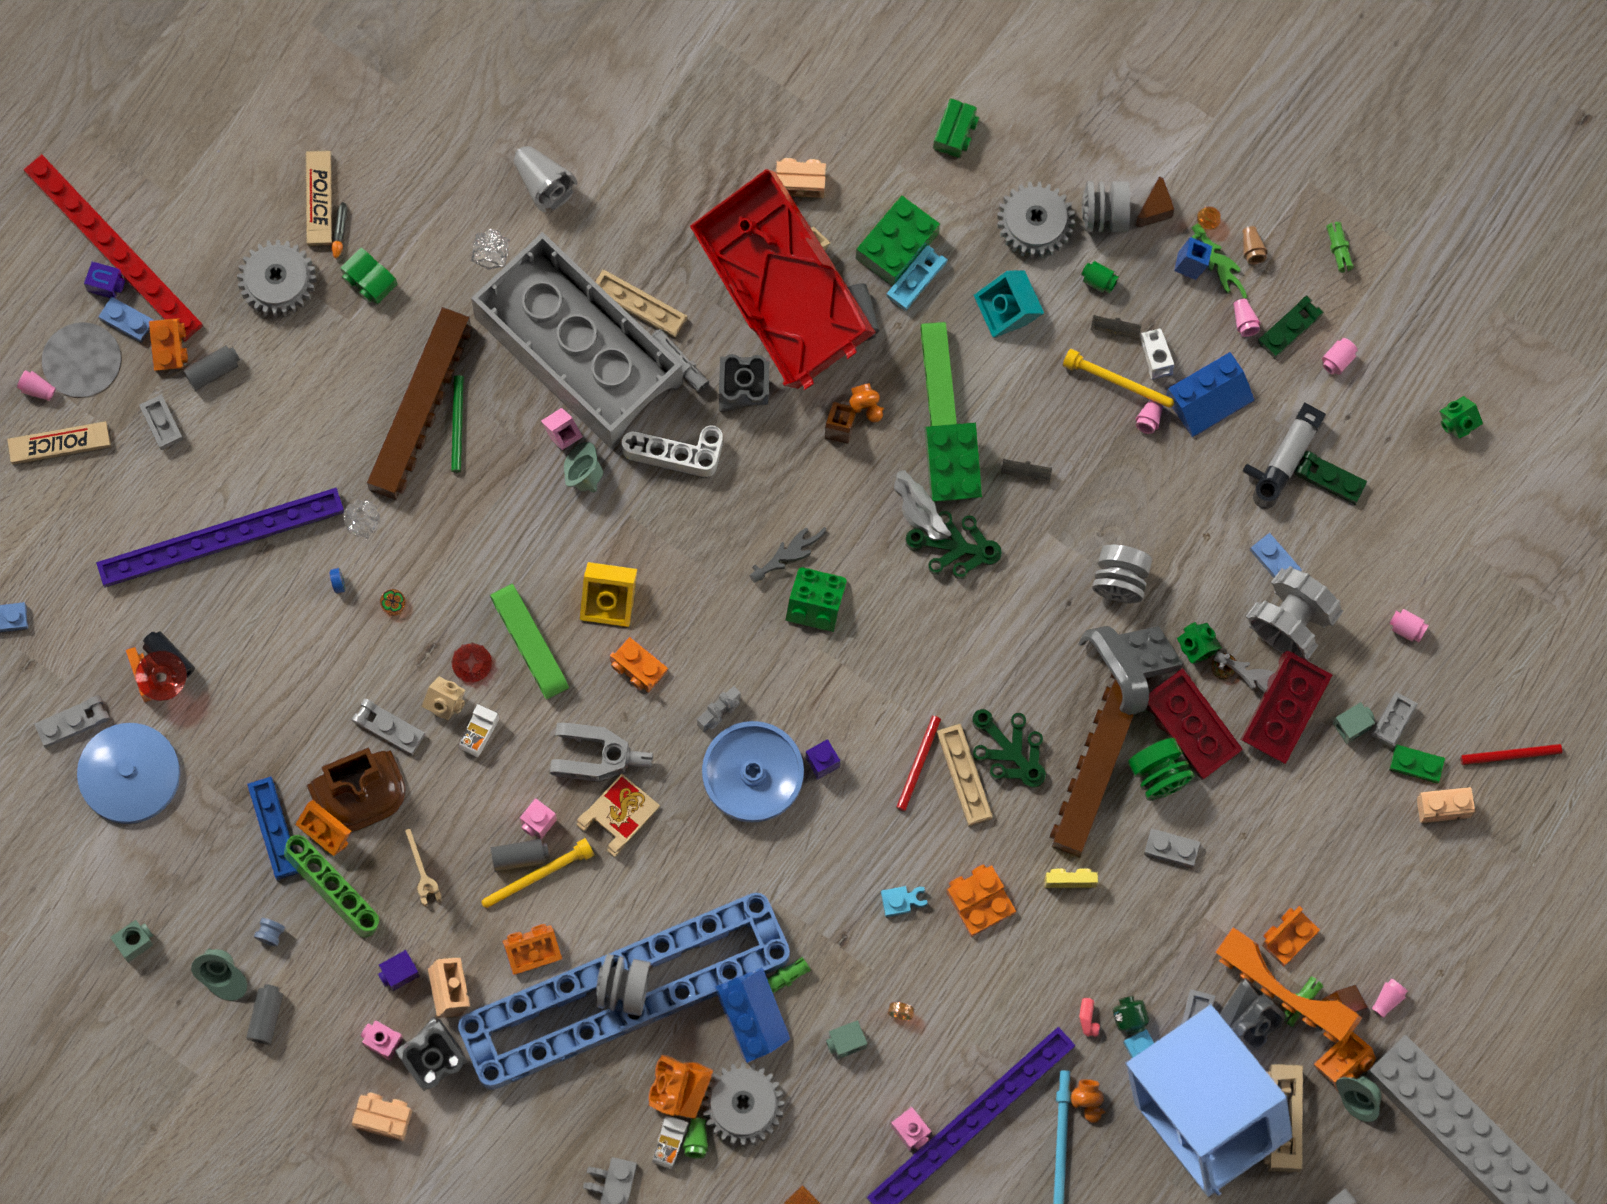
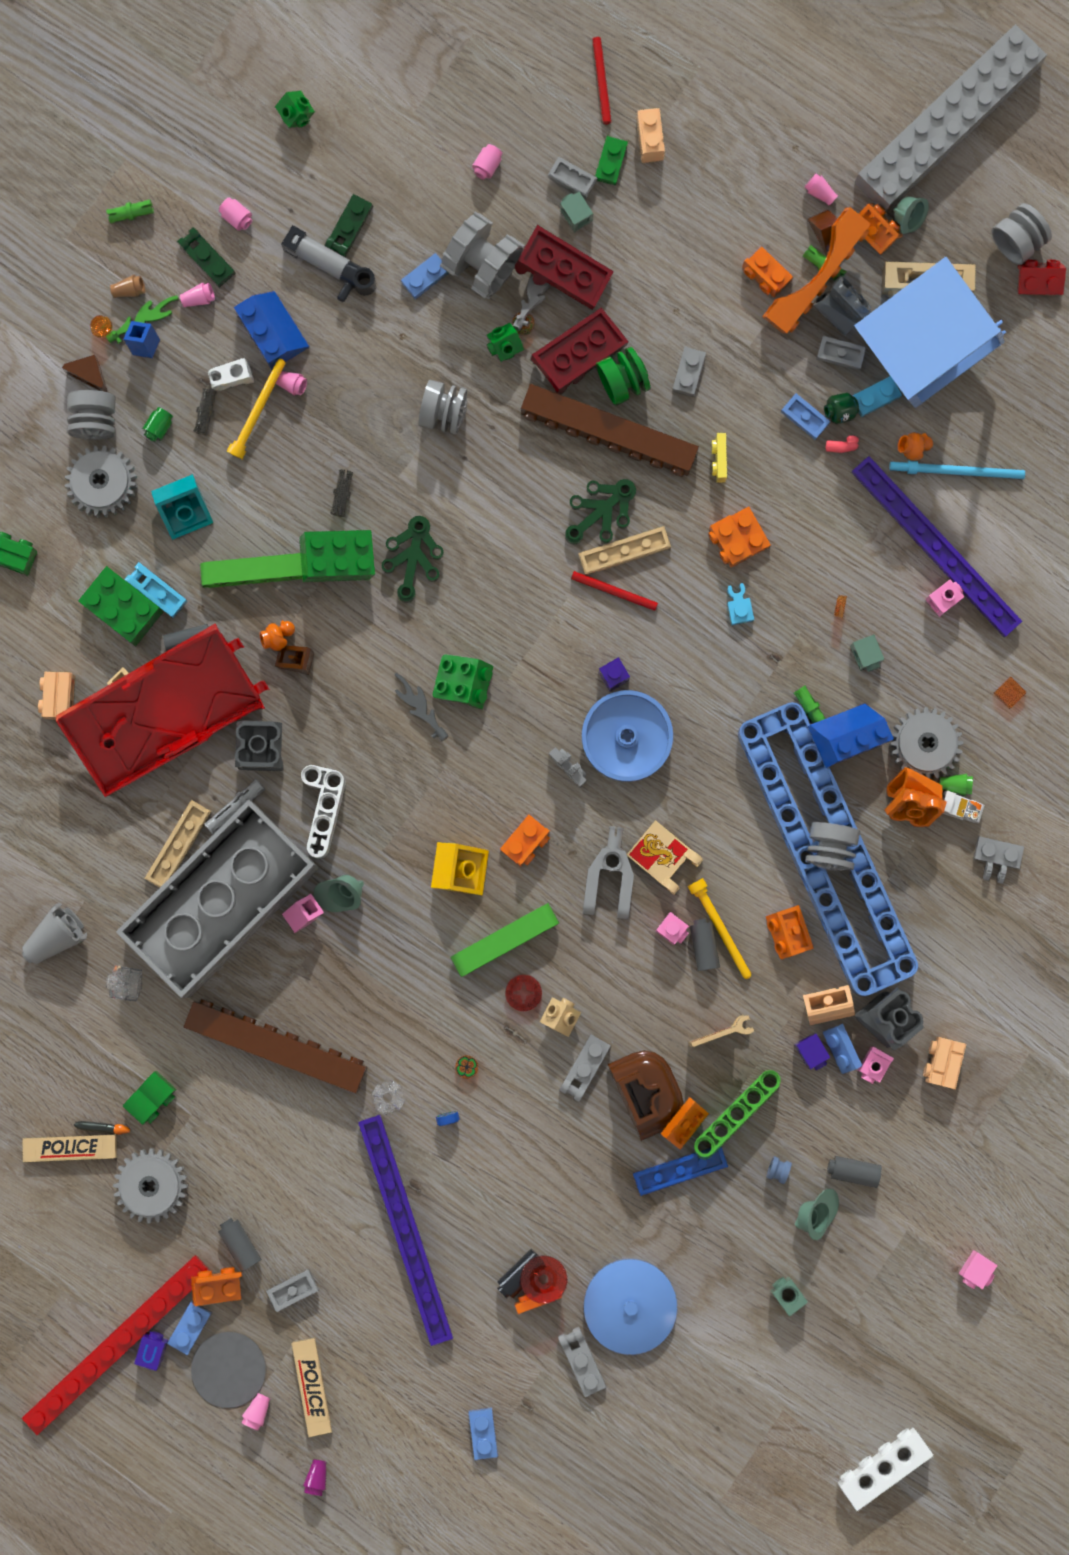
camera: 85 degrees left, 10 degrees up
green bar [451,375,464,473] -> none
white leg [459,704,499,757] -> none
light grey piece [894,470,952,540] -> none
dark grey piece [1079,626,1183,715] -> none
none -> medium blue plate [781,393,831,440]
none -> medium blue plate [823,1024,862,1074]
none -> bright pink brick [959,1250,998,1289]

